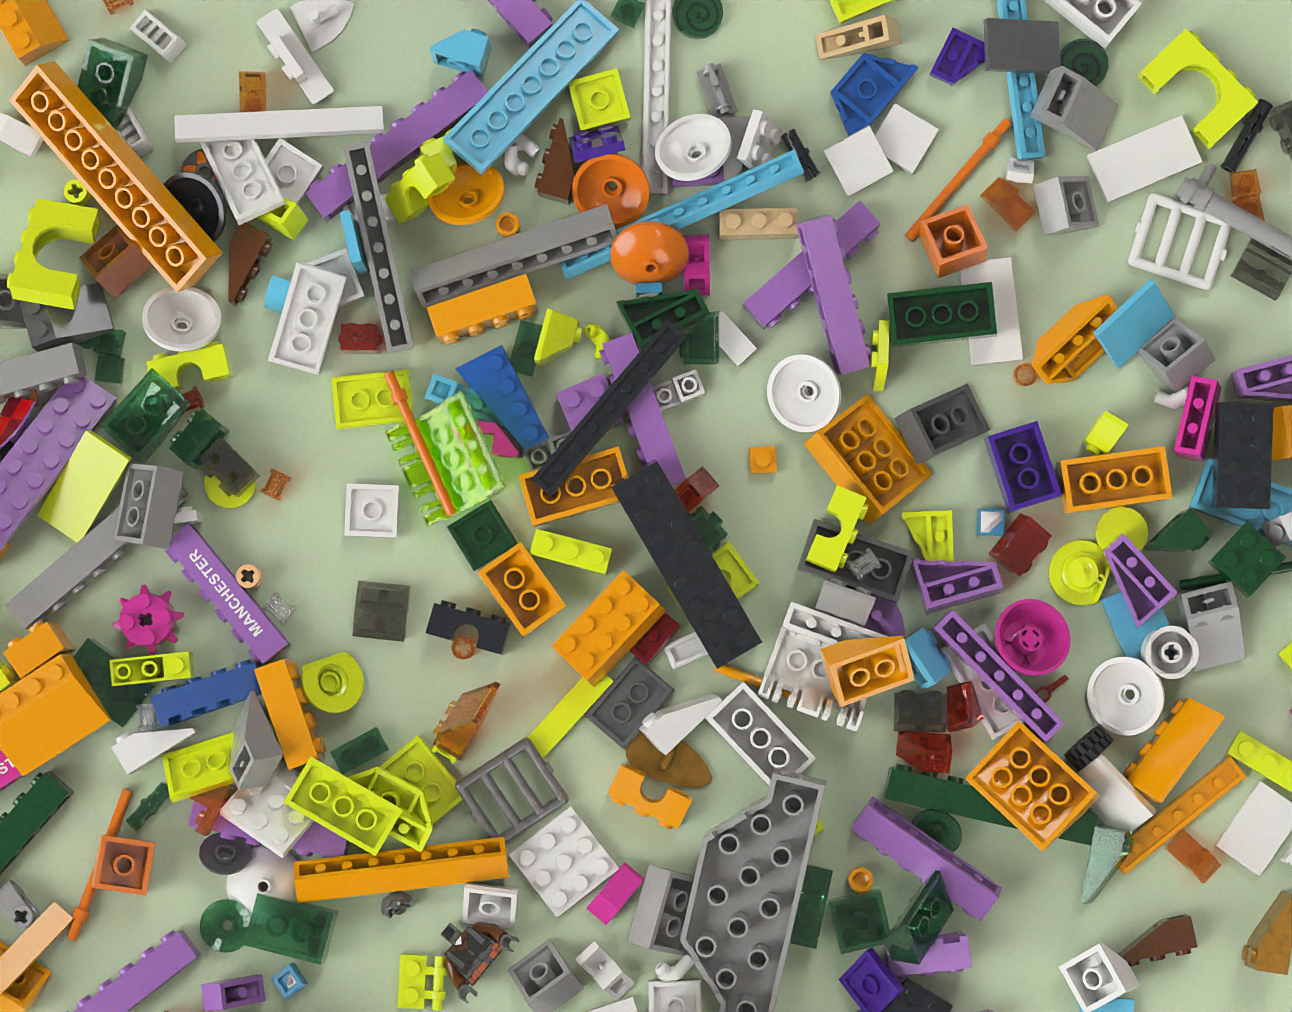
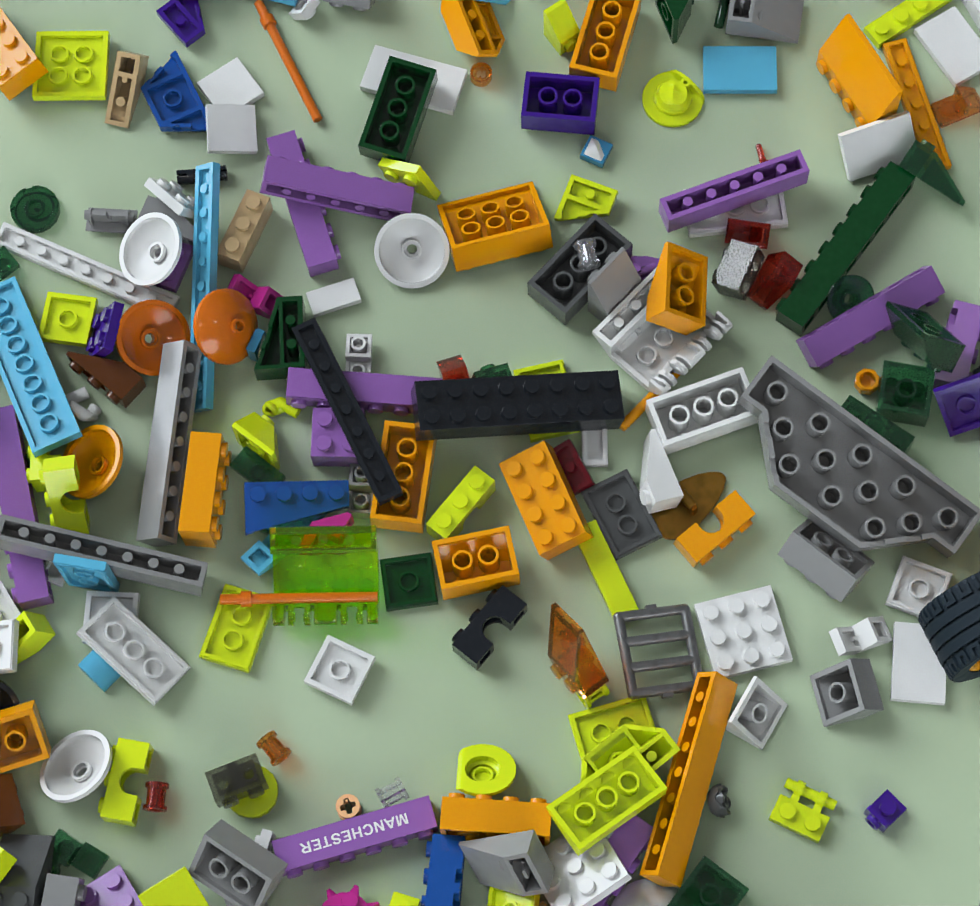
camera: 65 degrees left, 15 degrees down
clear green slope [100,368,191,462] -> none
clear green slope [169,408,230,470] -> none
reddish brown slope [228,222,273,307] -> none
clear green plate [330,727,390,775] -> none
clear red head [338,323,383,354] -> none
clear smoke slope [352,580,411,642] -> none
torso [440,922,519,1004] -> none
clear orange bush [451,636,475,660] -> none
light orange tile [495,212,521,238] -> none
dark pink slope [586,862,645,925] -> none
white arm [655,954,695,981] -> none
clear green slope [679,311,719,365] -> none
light orange plate [749,446,777,474] -> none
neon yellow arch [806,485,868,572] -> none
dark grey slope [894,383,990,465] -> none
medium azure slope [904,627,952,690] -> none
medium lavender wedge [911,559,1003,615] -> none
orange brick [918,204,988,278] -> none
light orange slope [965,721,1100,851] -> none
clear orange slope [980,177,1036,232] -> none
clear red brick [988,513,1052,577] -> none
dark pink piece [994,599,1071,676] -> none
black tyre [1064,724,1114,771] -> none
white dish [1087,656,1165,736] -> none
neon yellow tile [1095,507,1148,551] -> none
medium lavender wedge [1103,533,1178,628] -> none
white brick [1140,626,1199,679] -> none

